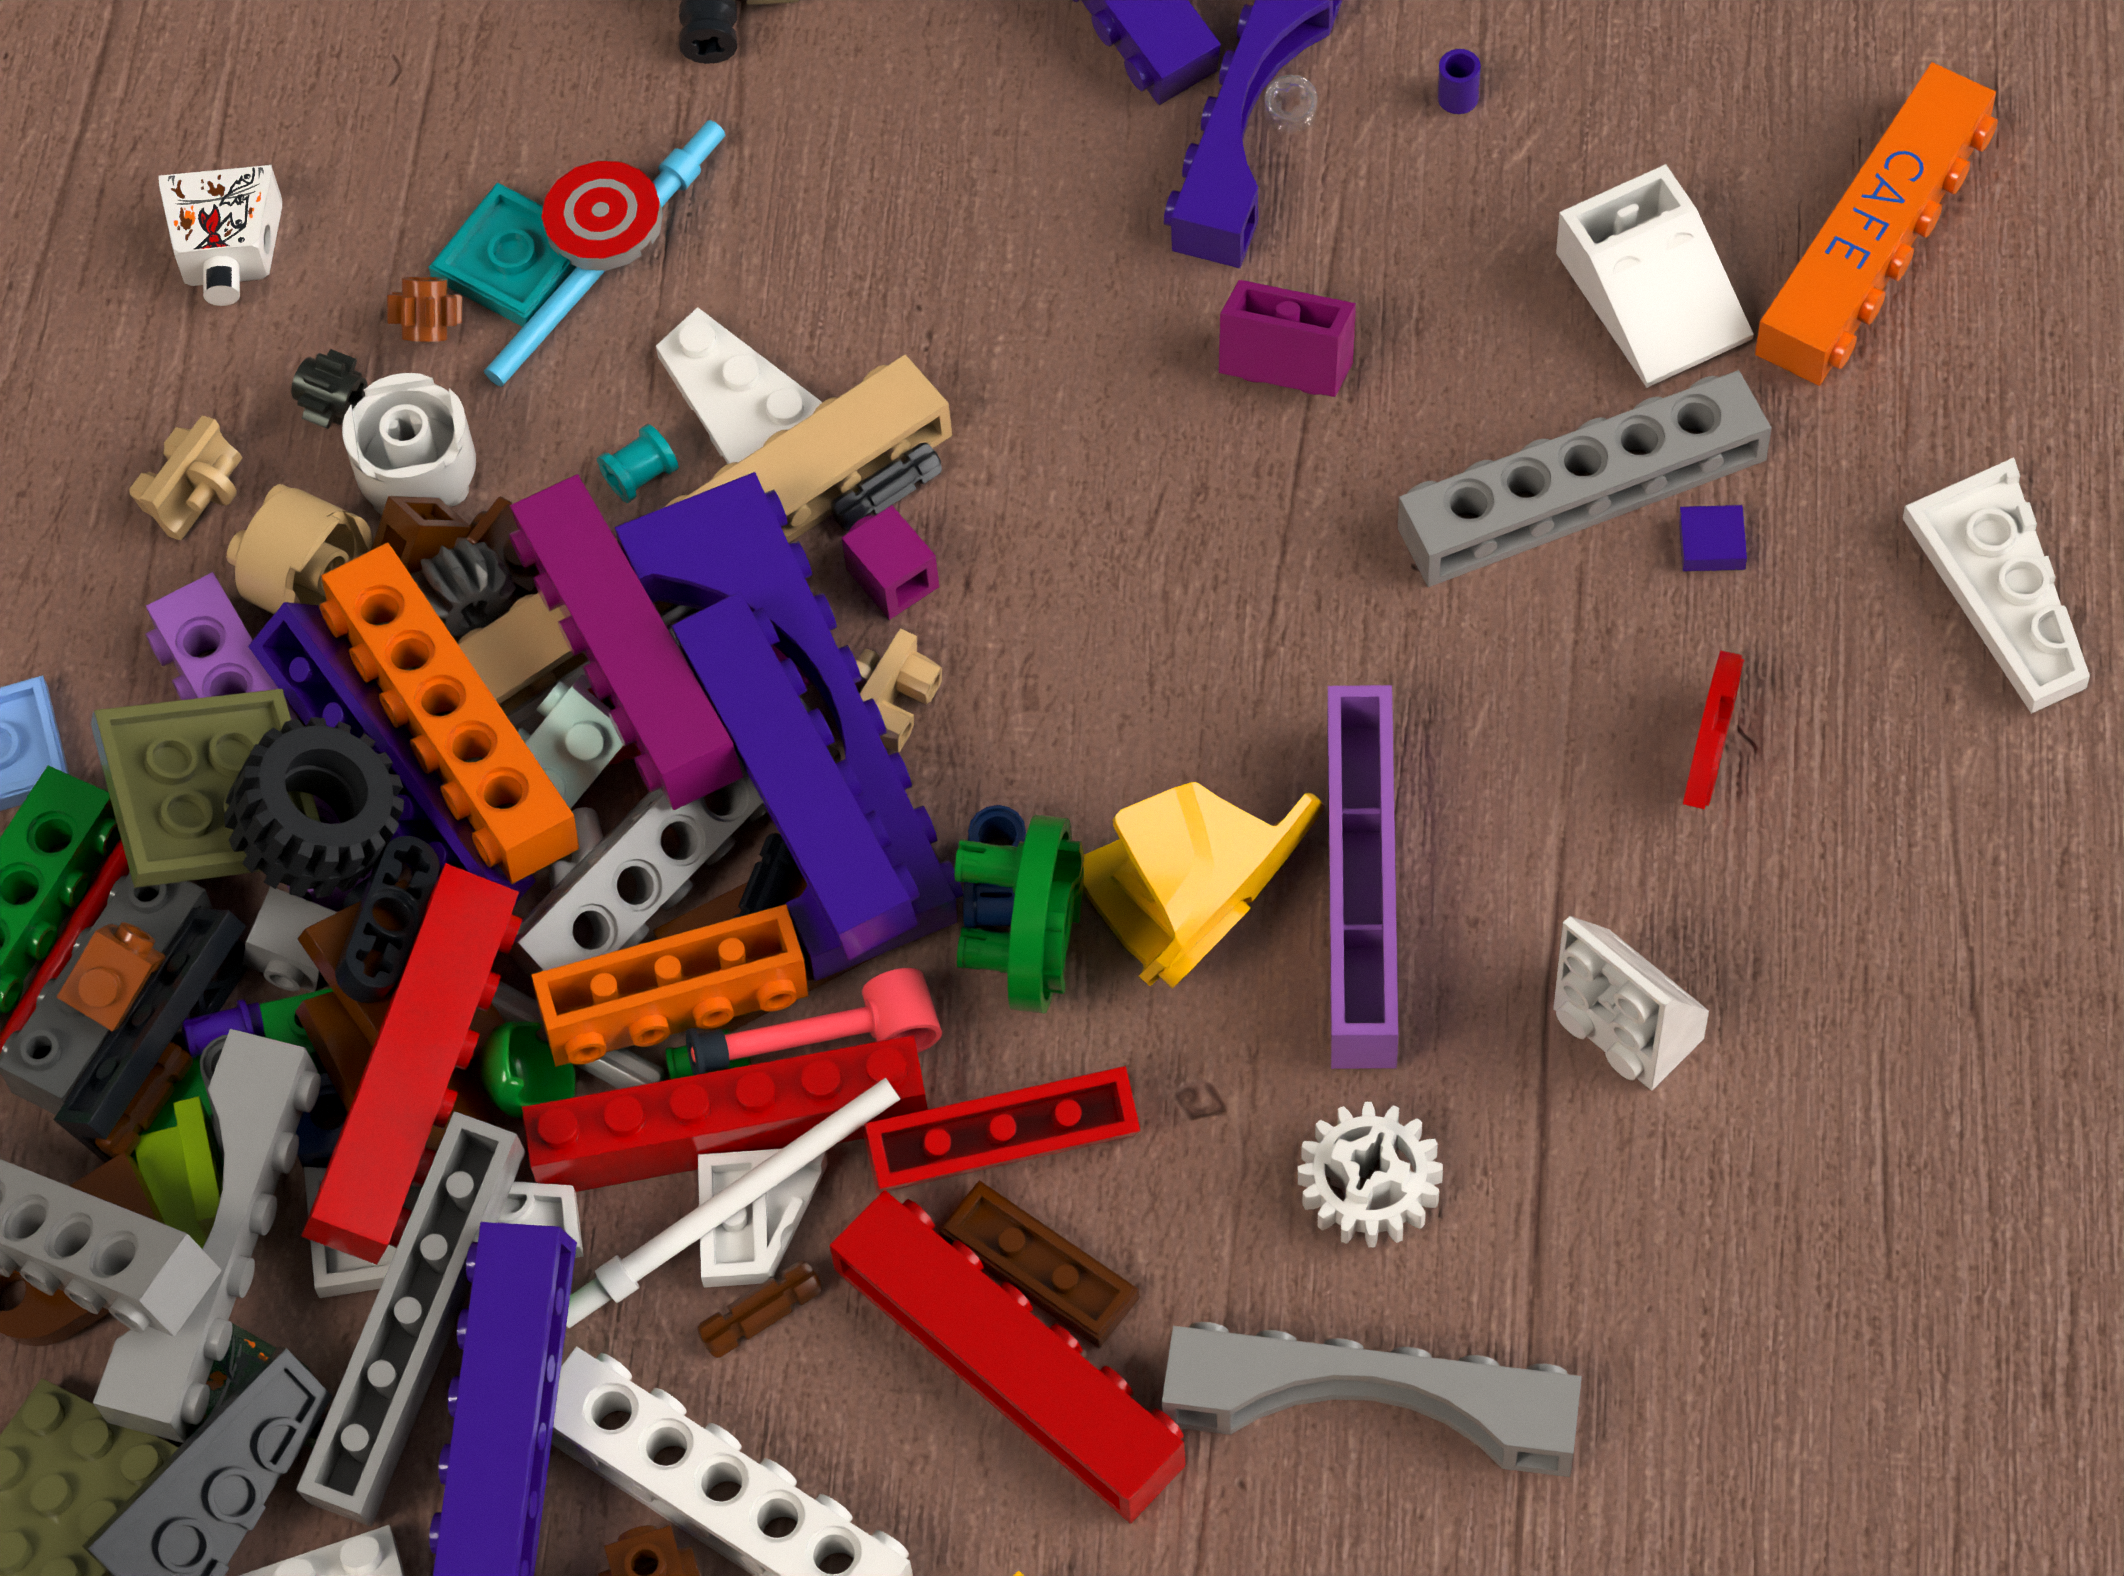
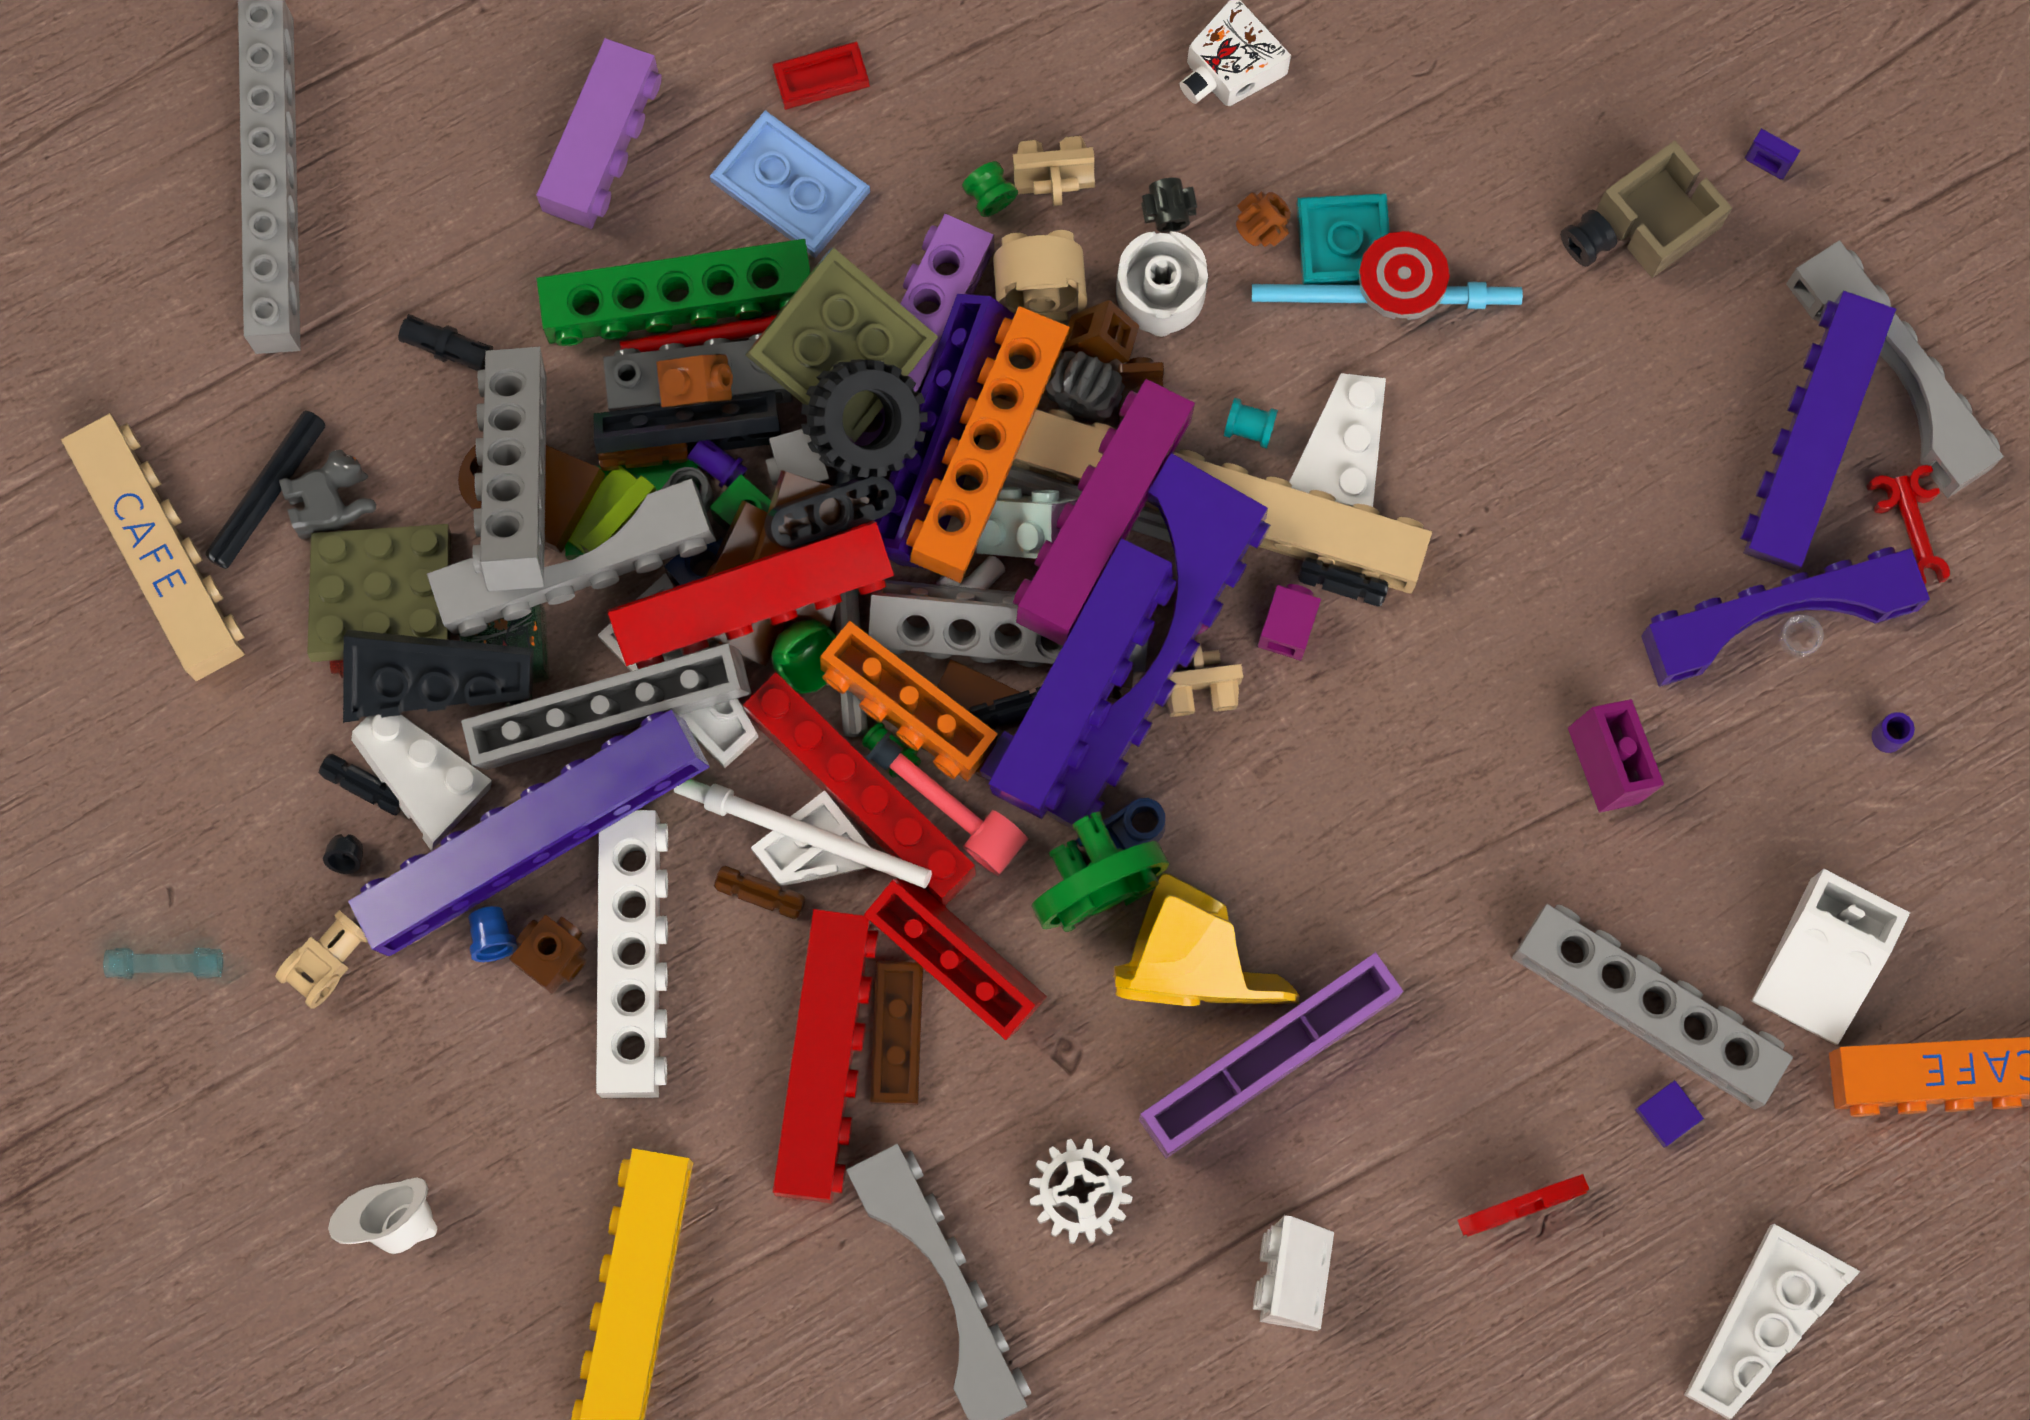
camera: 50 degrees right, 15 degrees up
none -> green wheel [962,161,1018,217]

